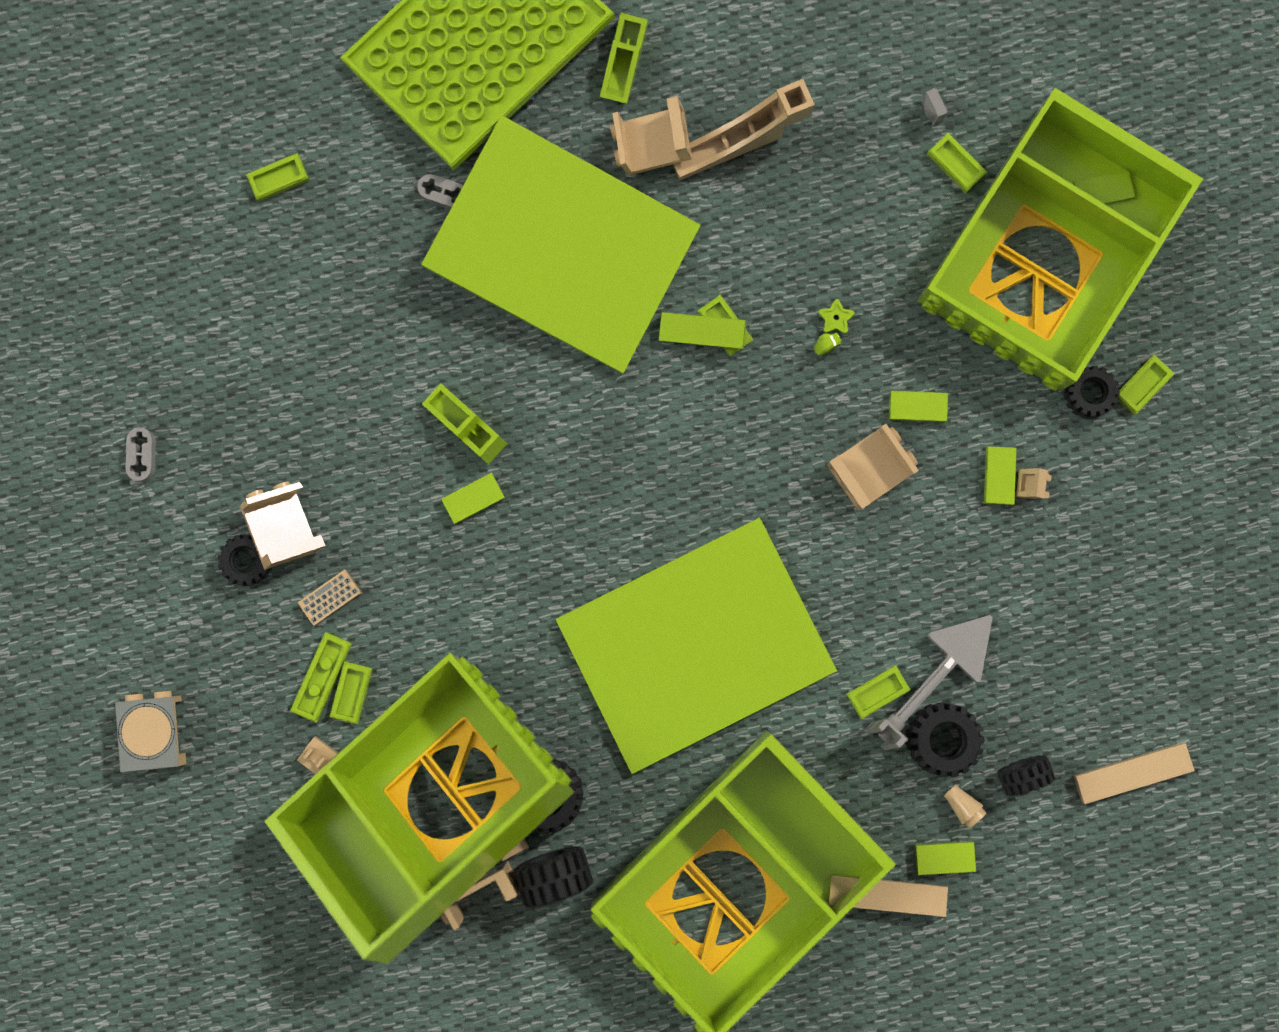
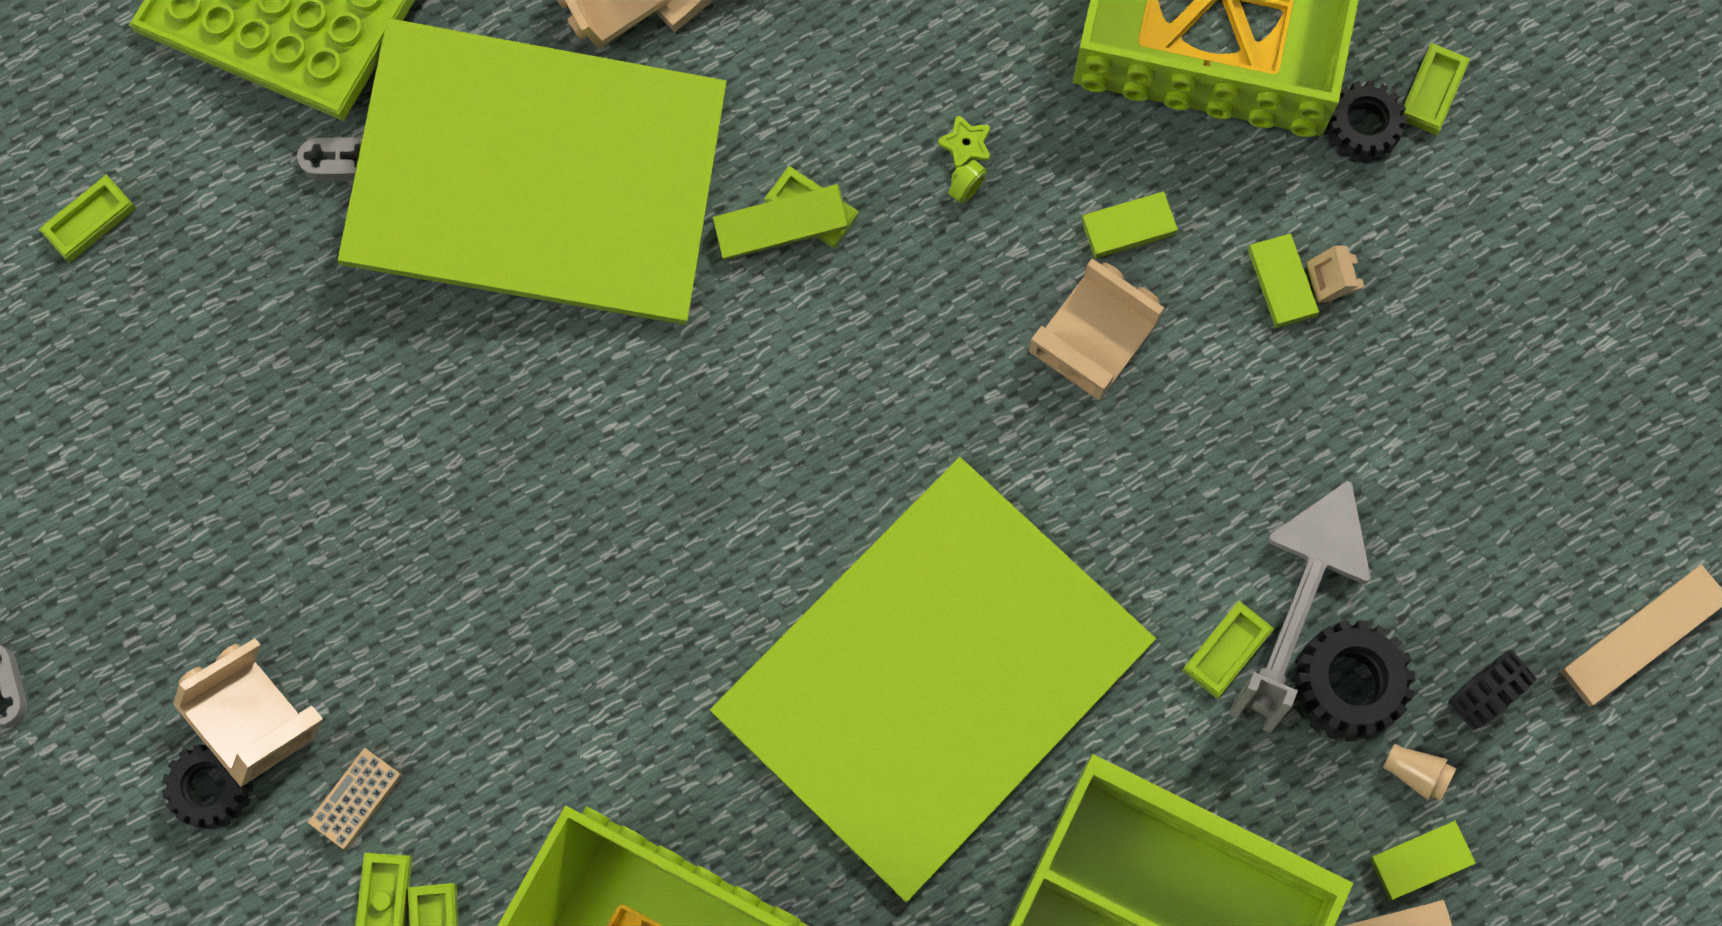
camera: 20 degrees left, 10 degrees down
lime slope [422,383,507,465] -> none
lime tile [441,473,505,525] -> none

